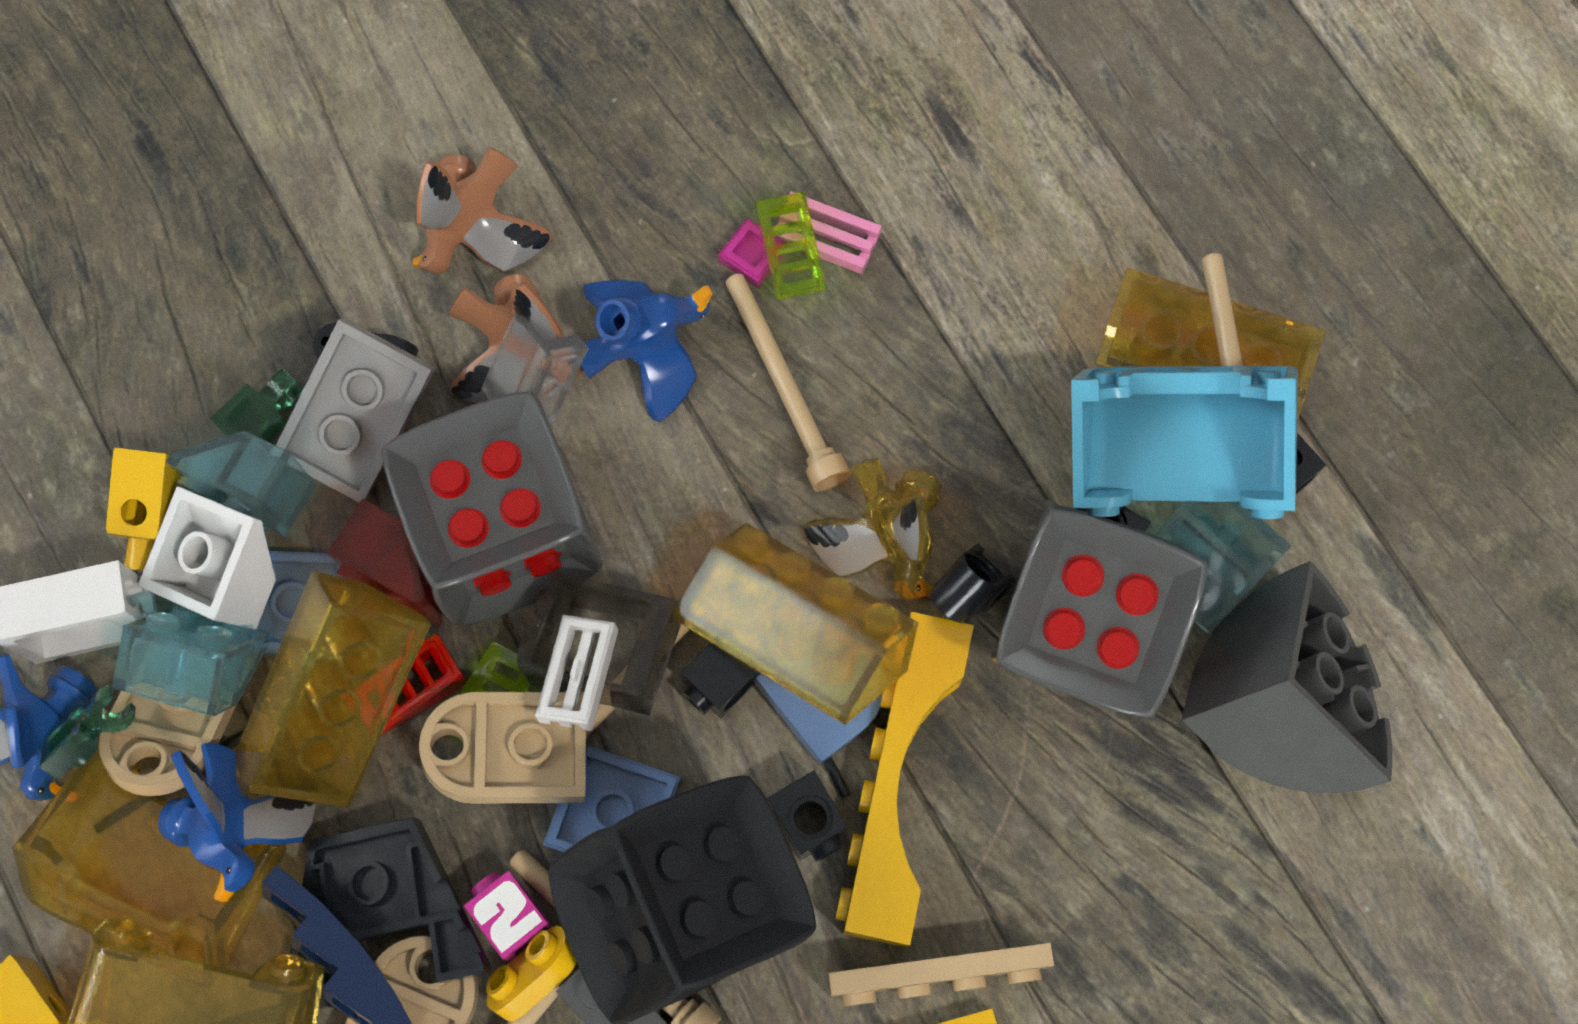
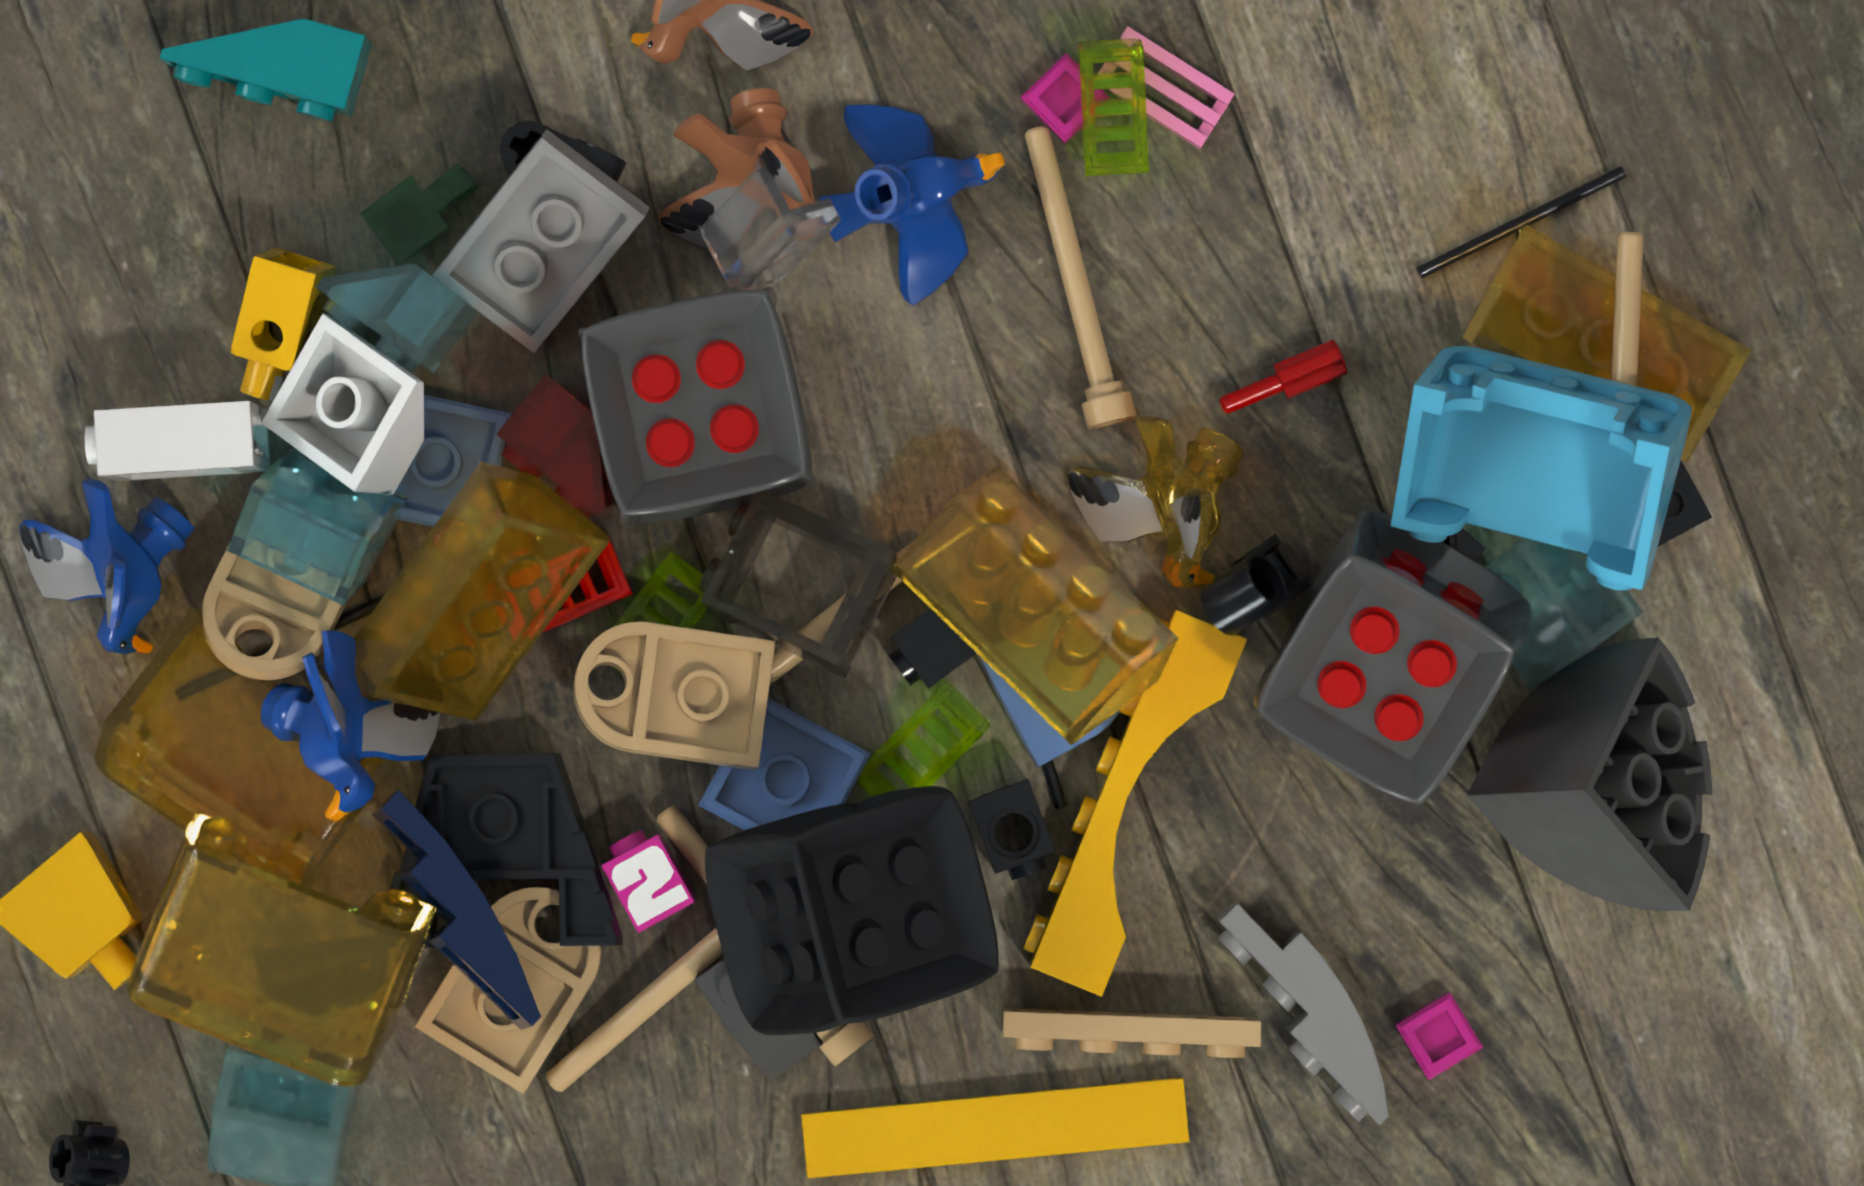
camera: 10 degrees right, 15 degrees up
clear green plate [39,686,136,780] -> none
yellow plate [486,926,577,1021] -> none
white tile [535,615,618,731] -> none
none -> teal slope [159,18,372,123]
none -> clear neon green slope [856,681,990,796]
none -> light grey slope [1216,901,1389,1126]
none -> red axle [1219,339,1348,414]
none -> dark pink tile [1394,991,1483,1080]
none -> black axle [1416,166,1626,279]

